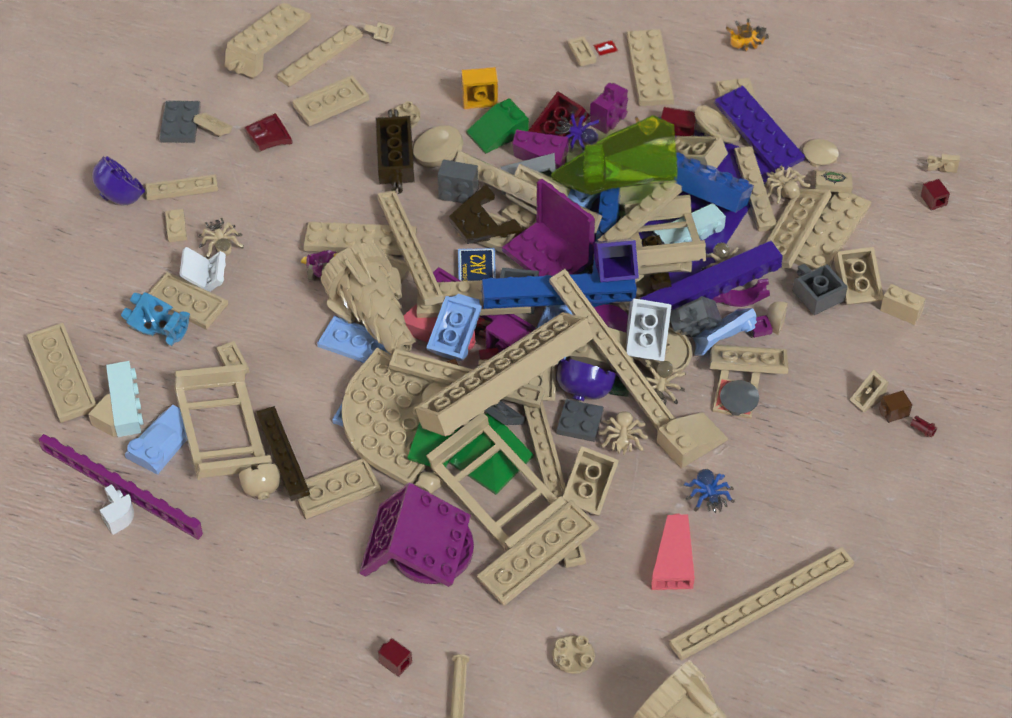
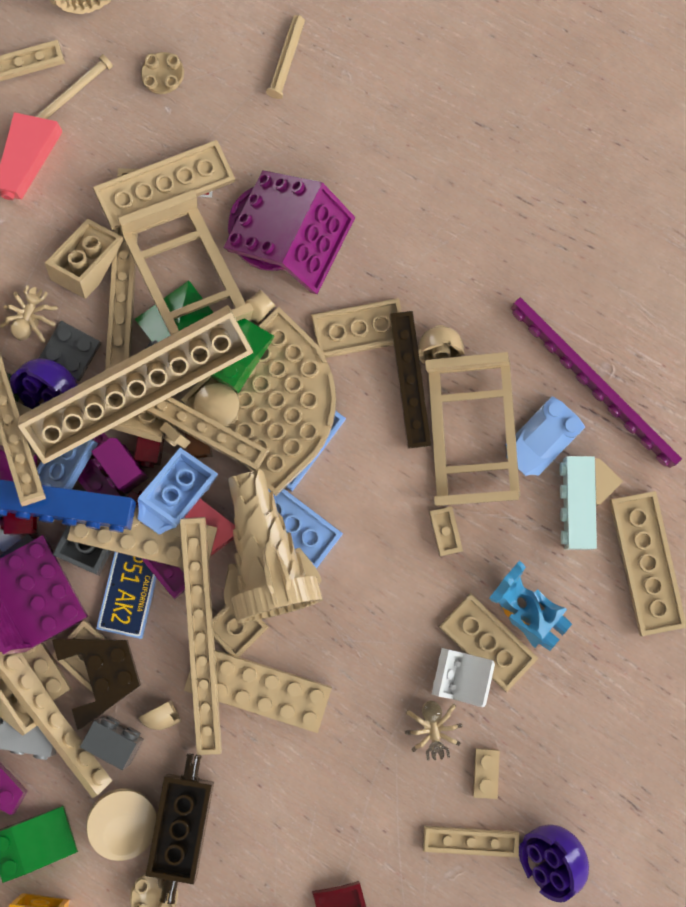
camera: 170 degrees left, 30 degrees up
white brick [100,484,134,535] -> none
magenta hair [301,250,338,280] -> none
dark red brick [378,638,412,677] -> none
none -> tan bar [36,54,113,119]
none -> tan brick [138,700,181,730]
none -> tan plate [160,422,190,449]

